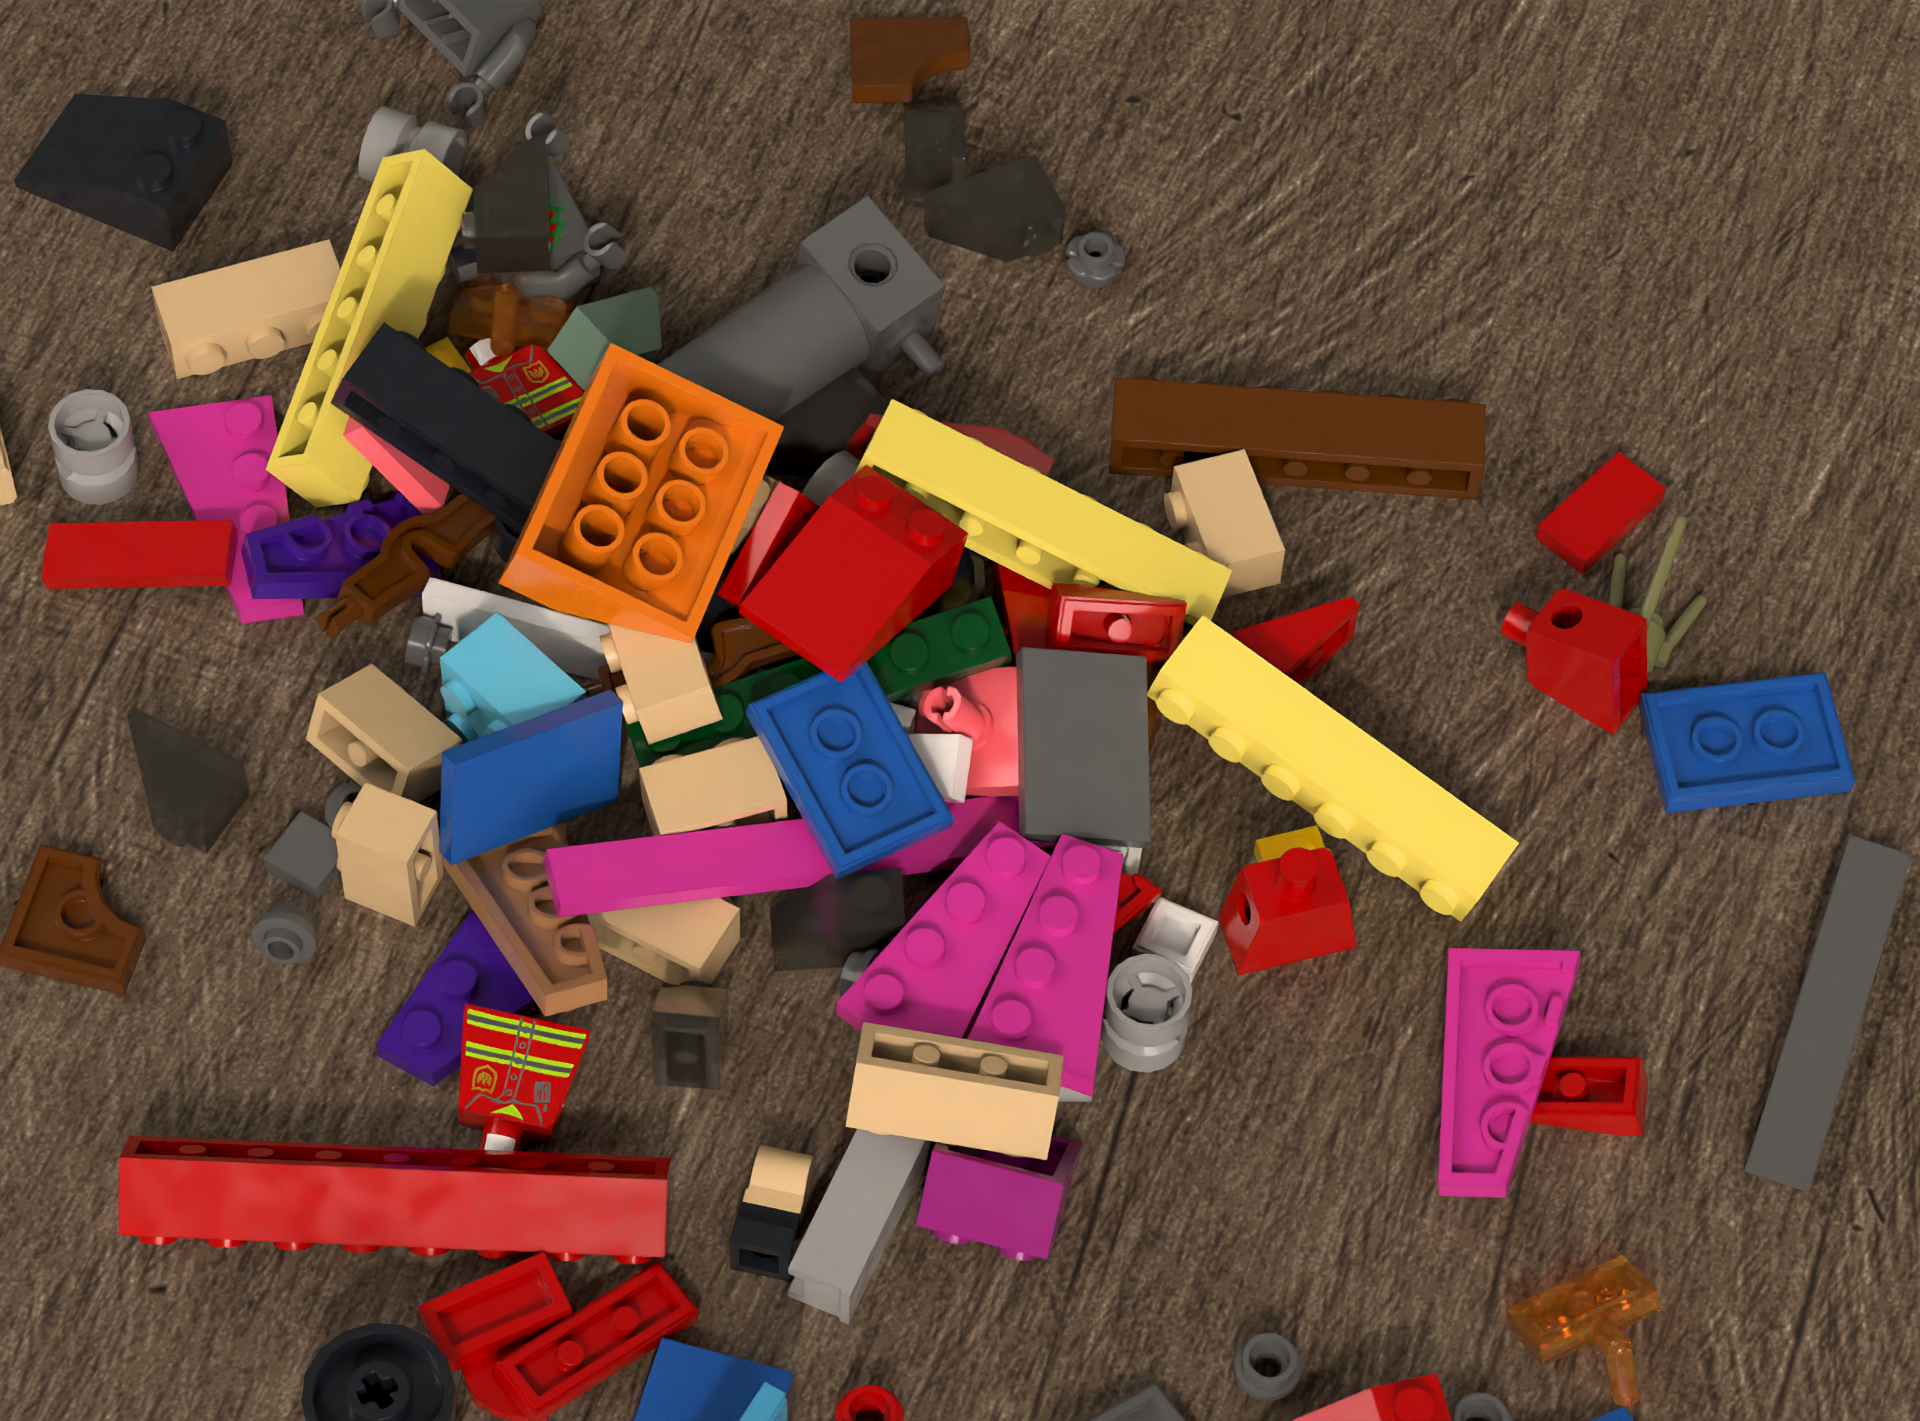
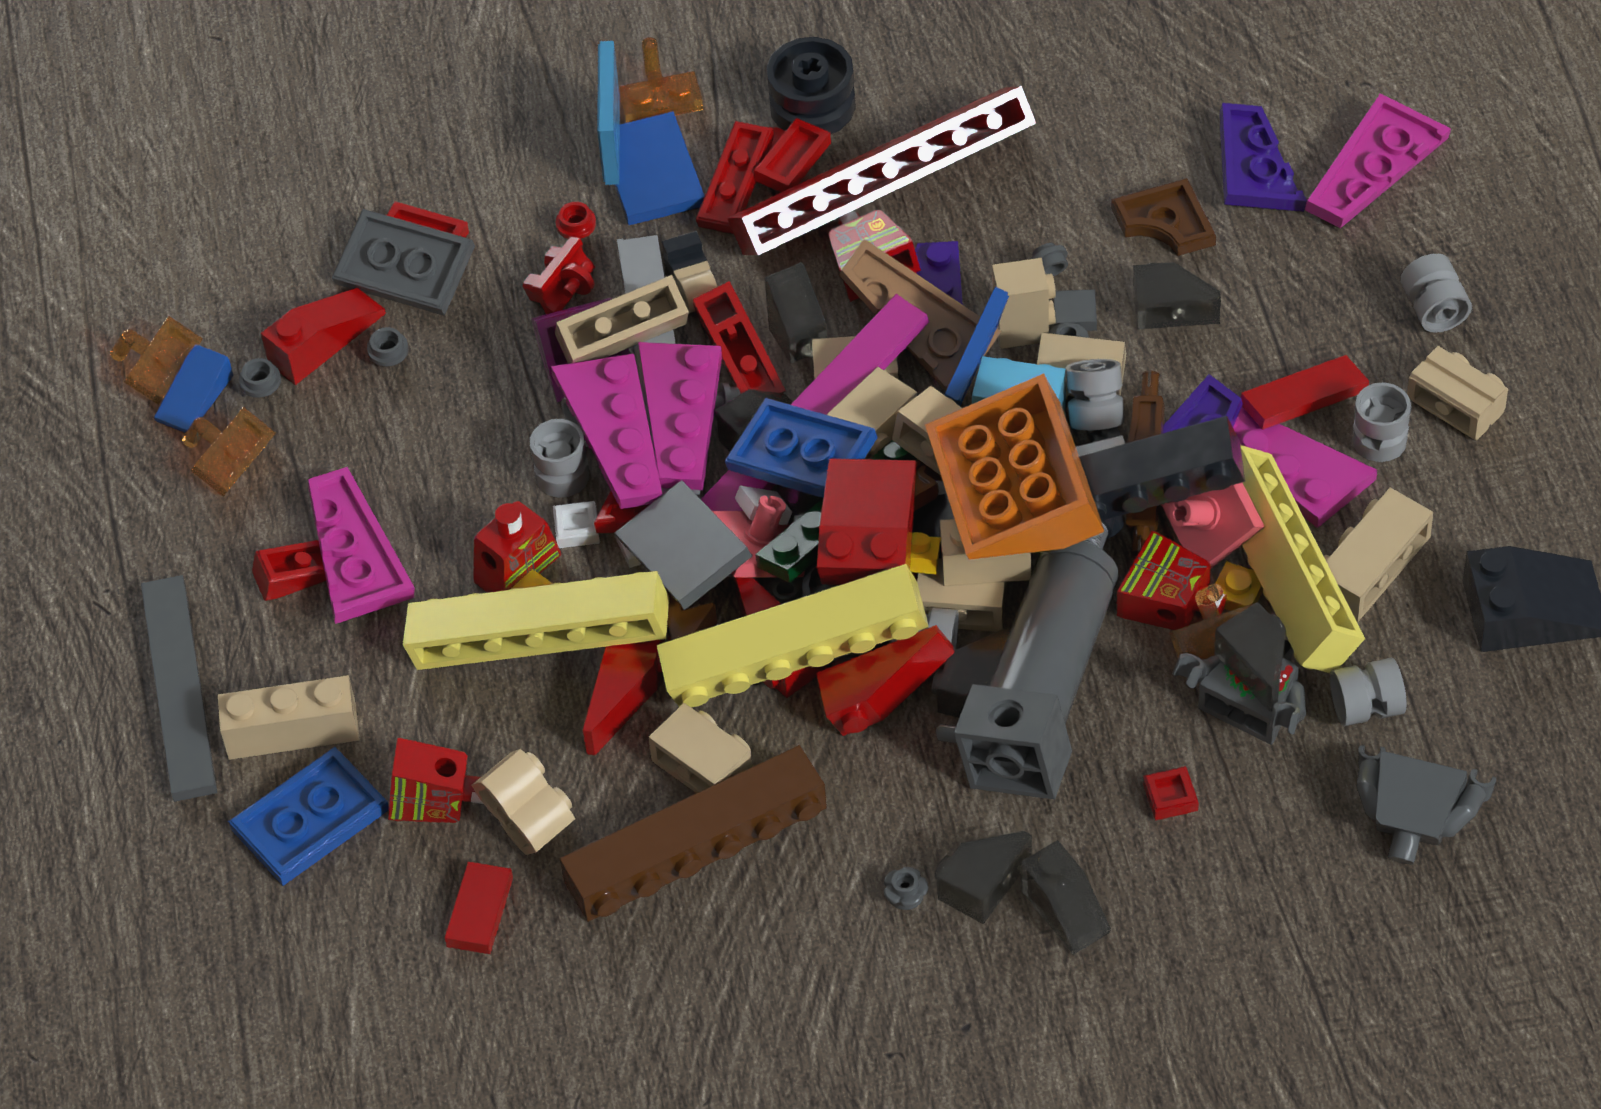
camera: 155 degrees right, 5 degrees down
sand green slope [547,287,662,391] -> none
red tile [717,482,820,609] -> none
reddish brown tile [850,17,970,103] -> none
red slope [1045,583,1187,663] -> none
olive plant [1609,515,1707,673] -> none
none -> tan brick [218,675,359,760]
none -> tan brick [472,749,575,855]
none -> red hips [523,237,595,314]
none -> red slope [693,281,786,410]
none -> light grey wheel [1065,359,1125,430]
none -> red tile [1143,766,1199,821]

